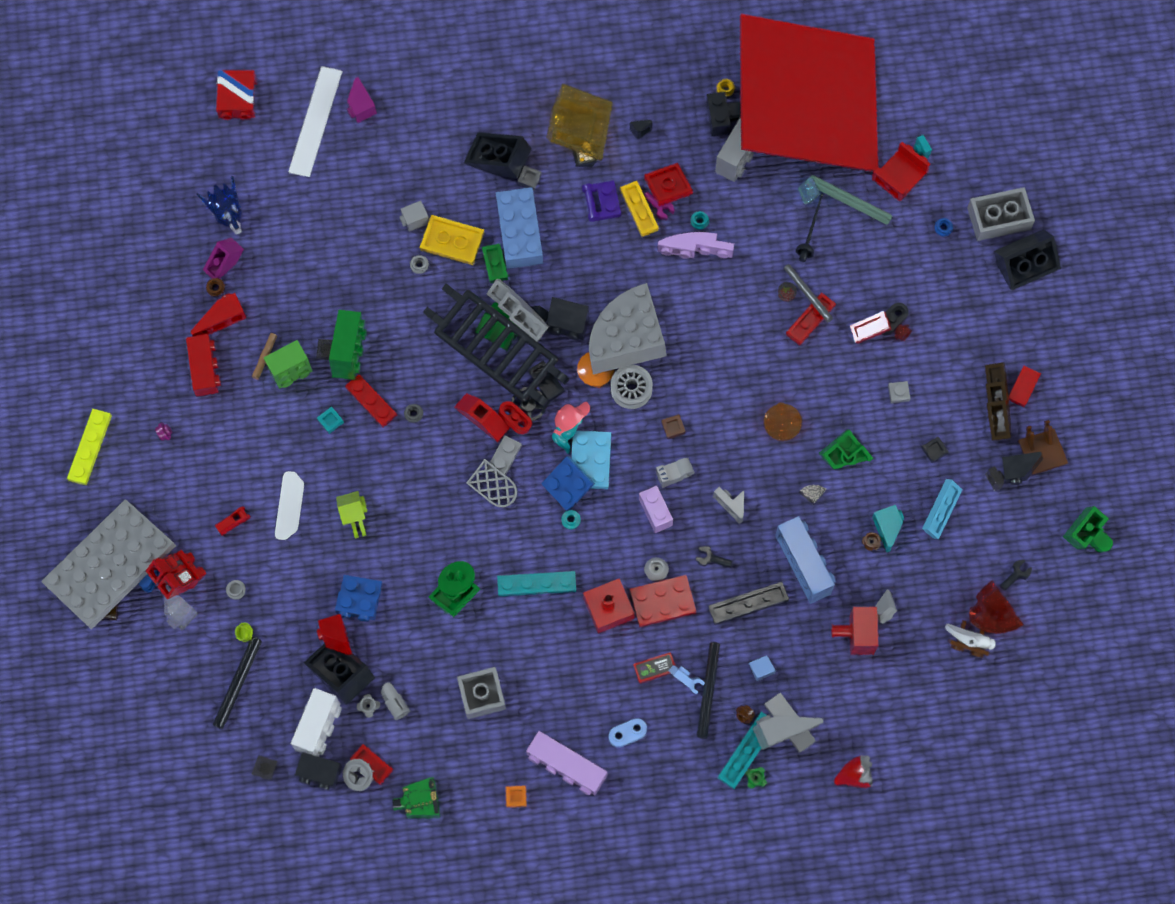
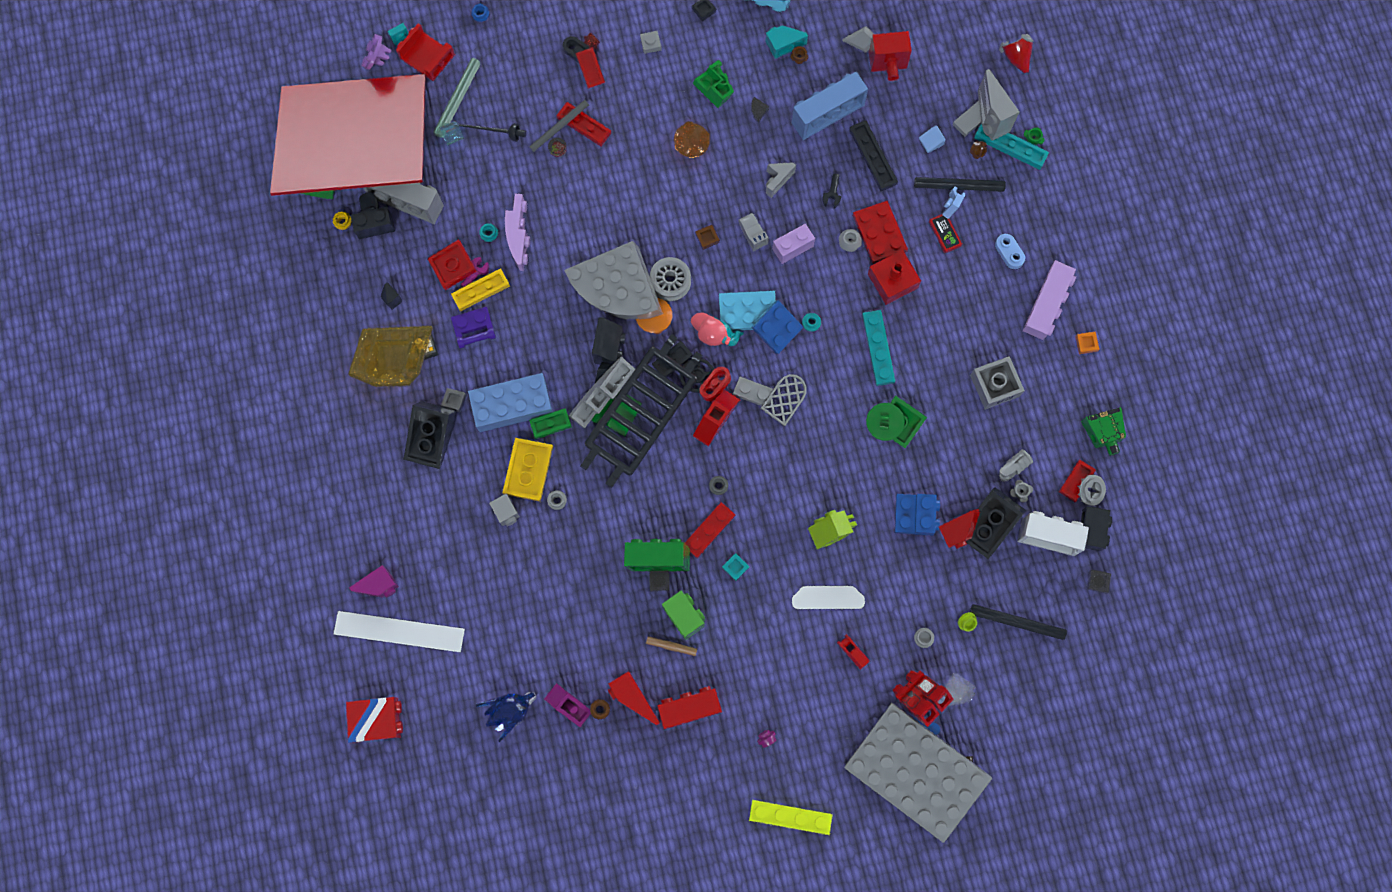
camera: 95 degrees left, 5 degrees up
none -> medium lavender plate [361,34,391,70]

